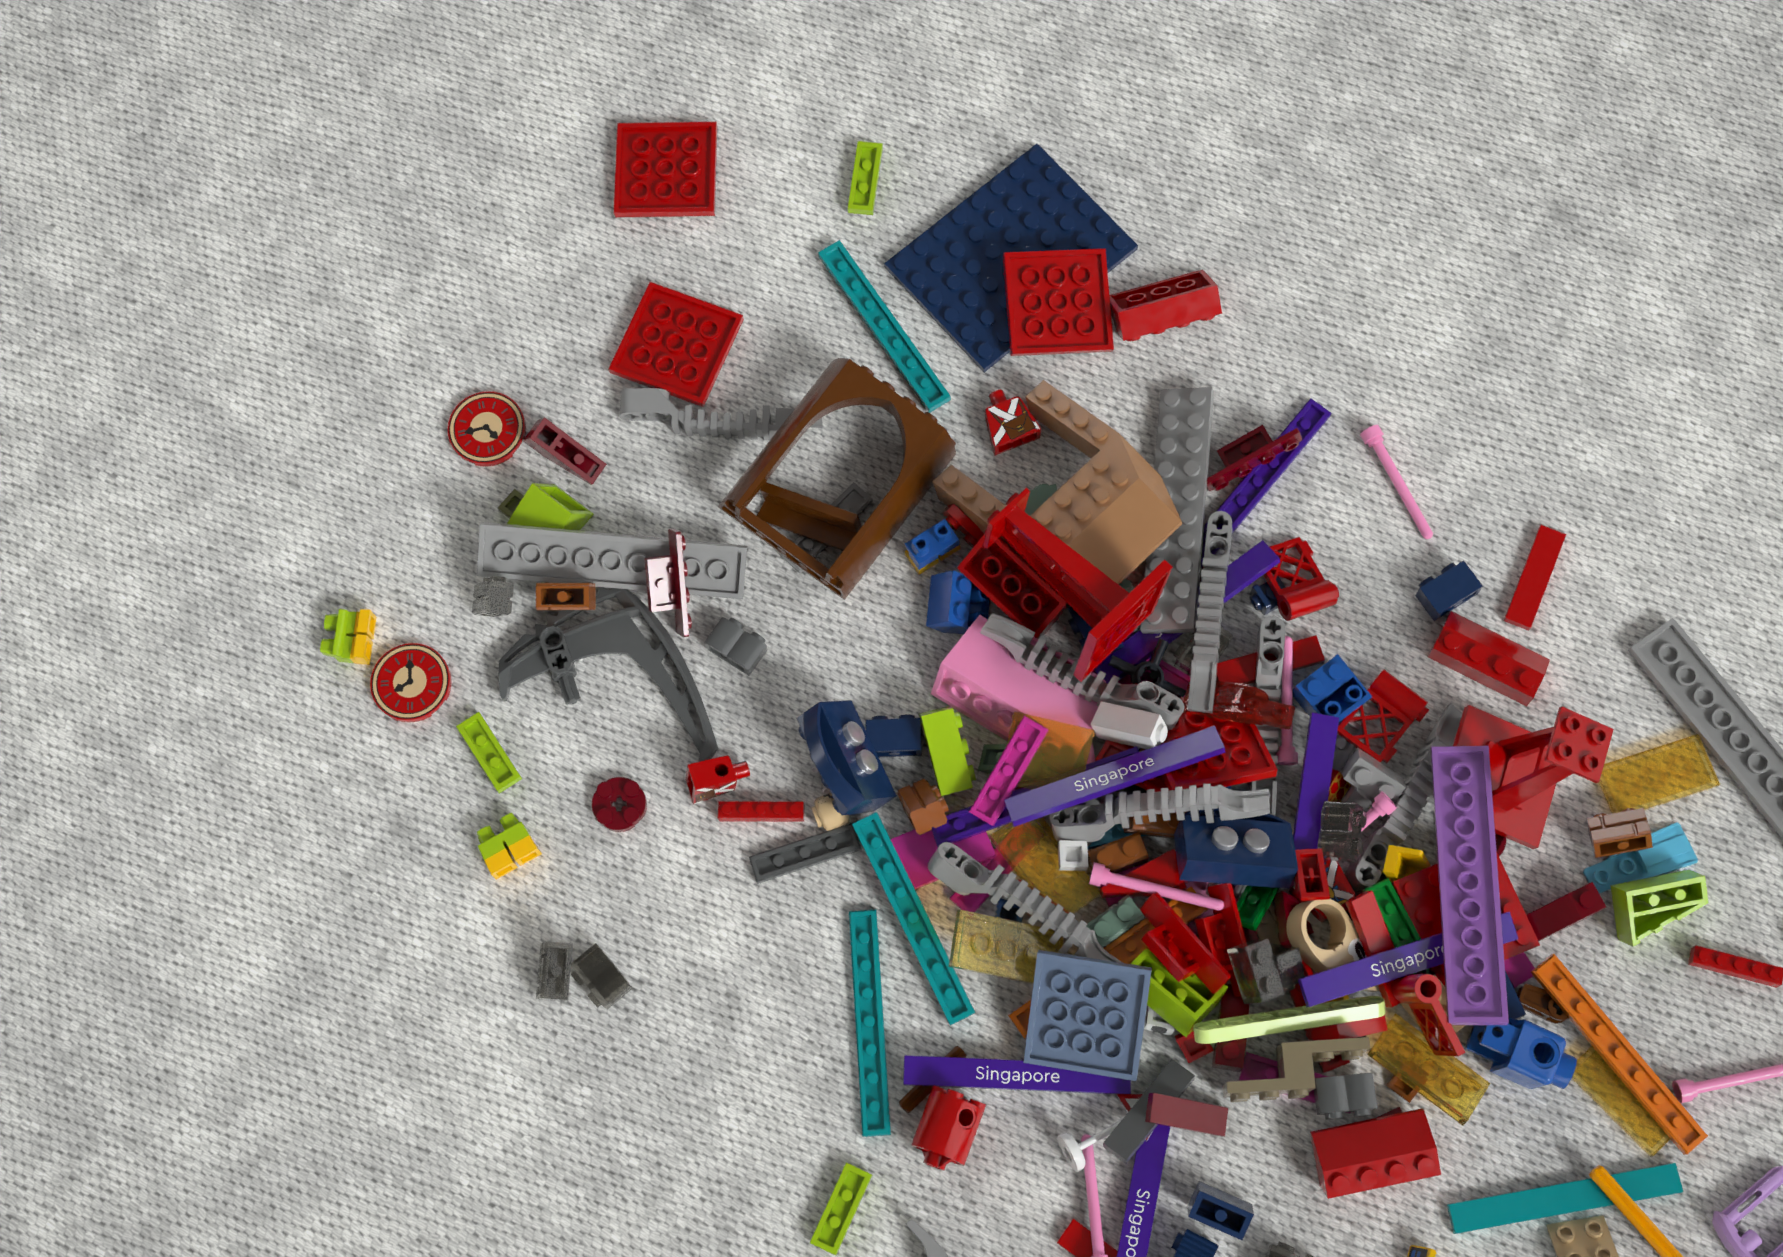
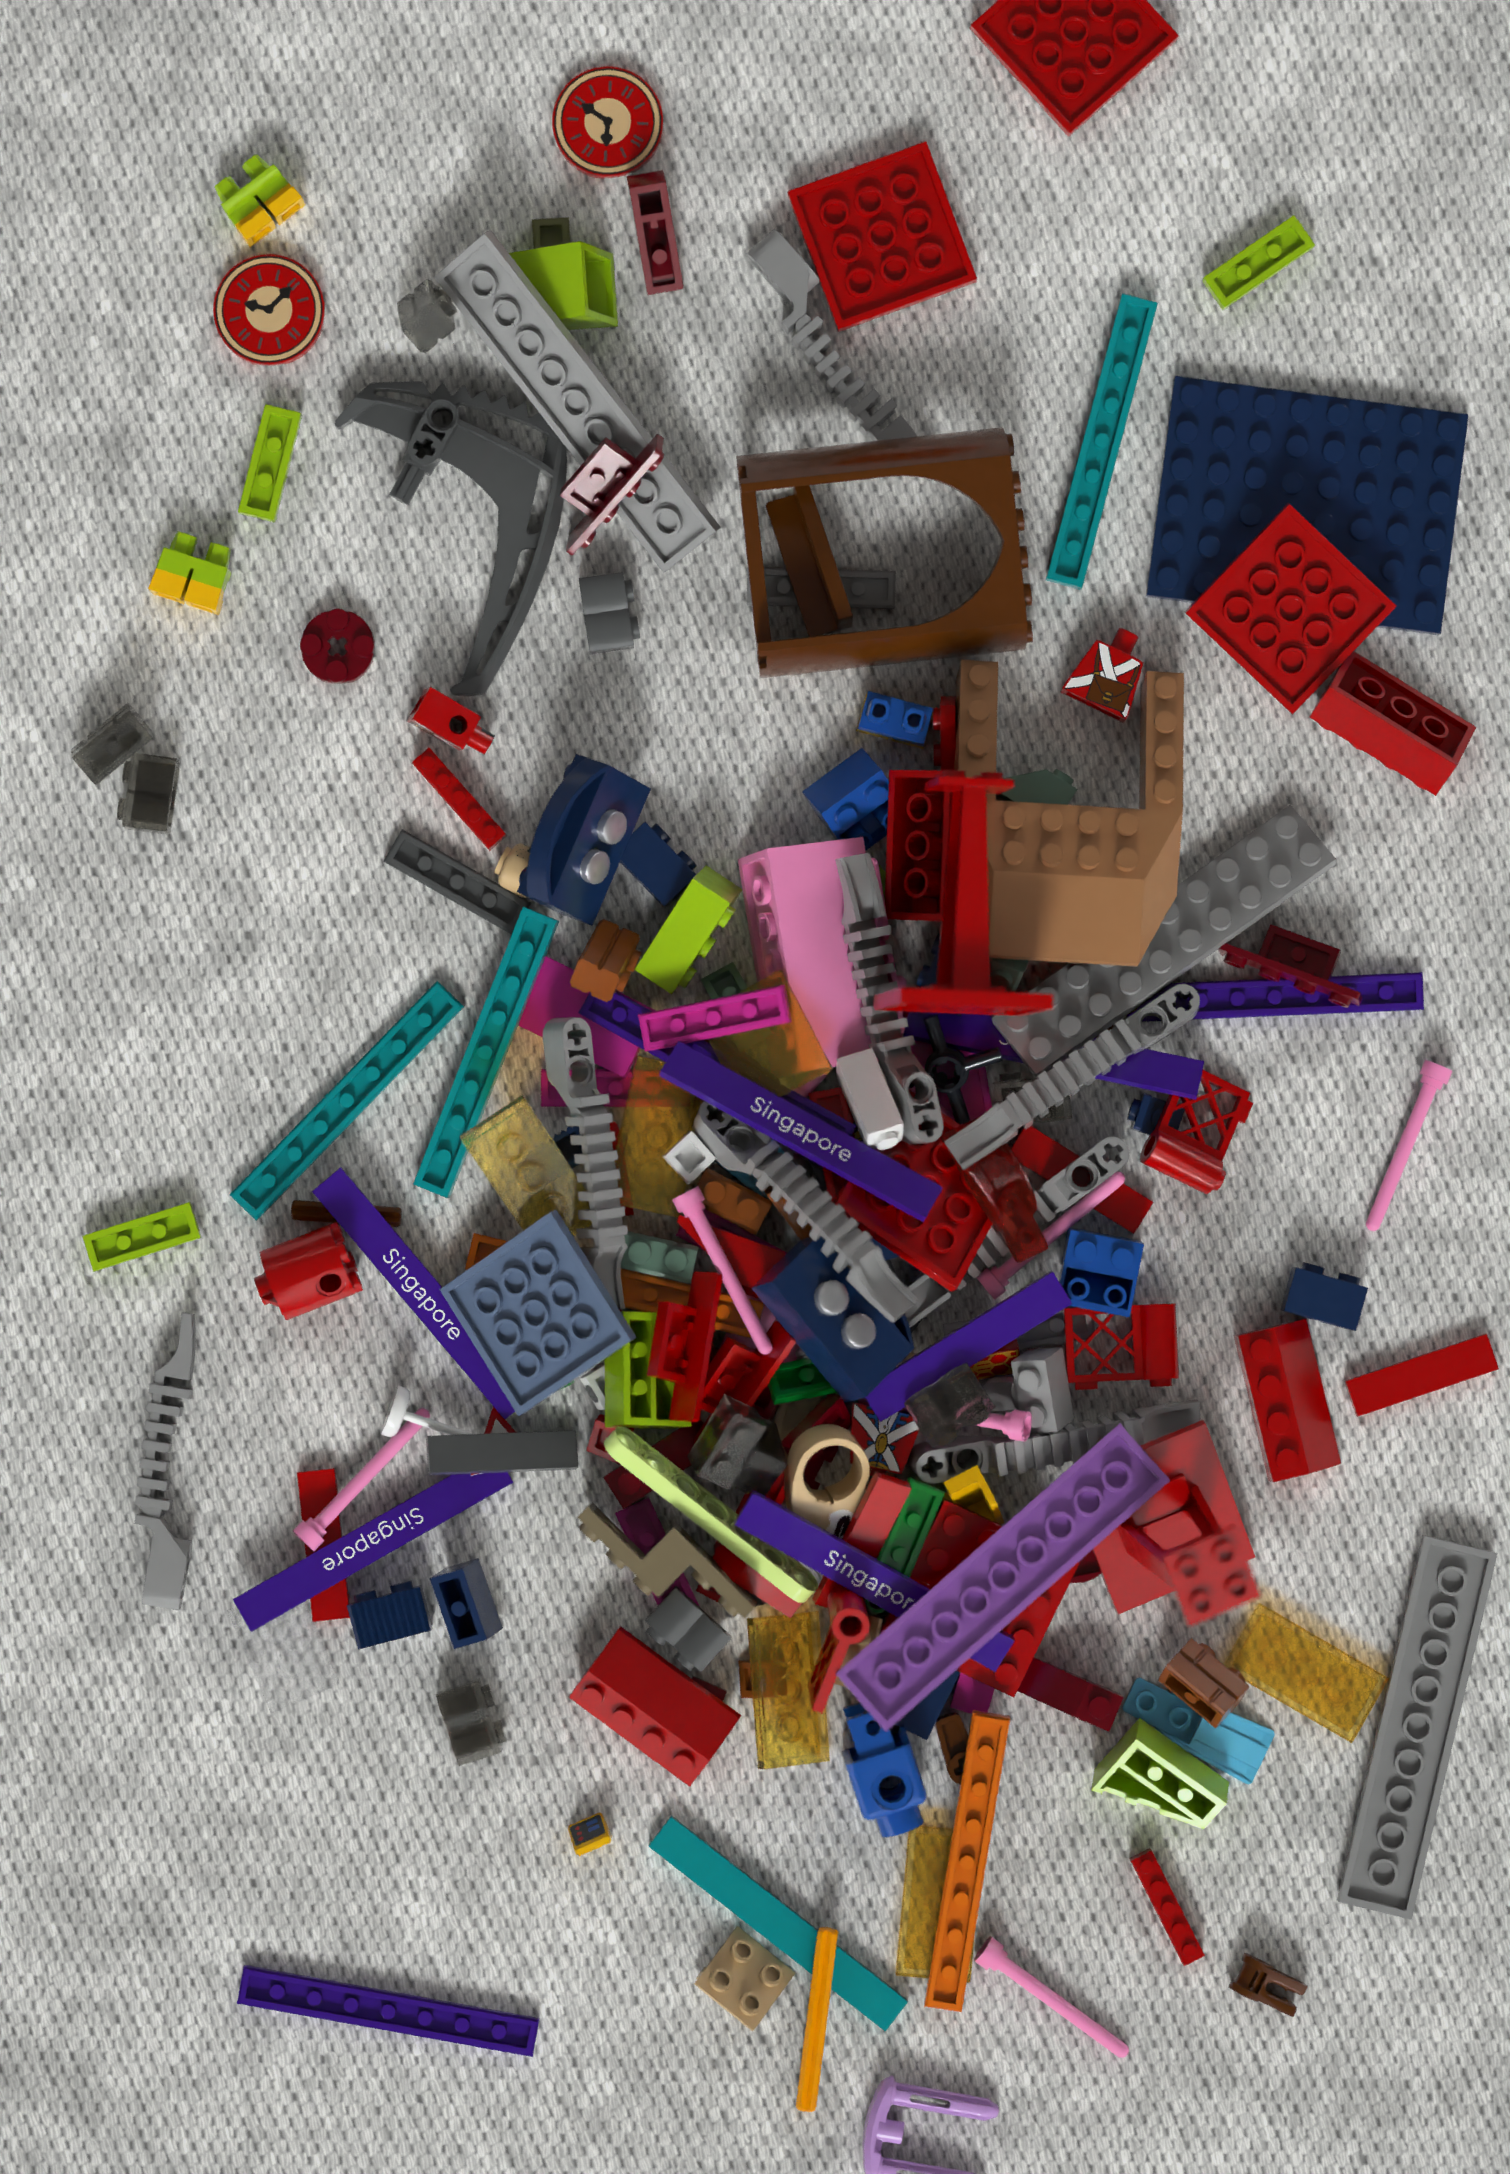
camera: 35 degrees right, 15 degrees up
dark orange brick [536,583,596,610] -> none
dark red tile [1145,1093,1228,1137] -> none
red slope [1294,848,1330,901] -> none

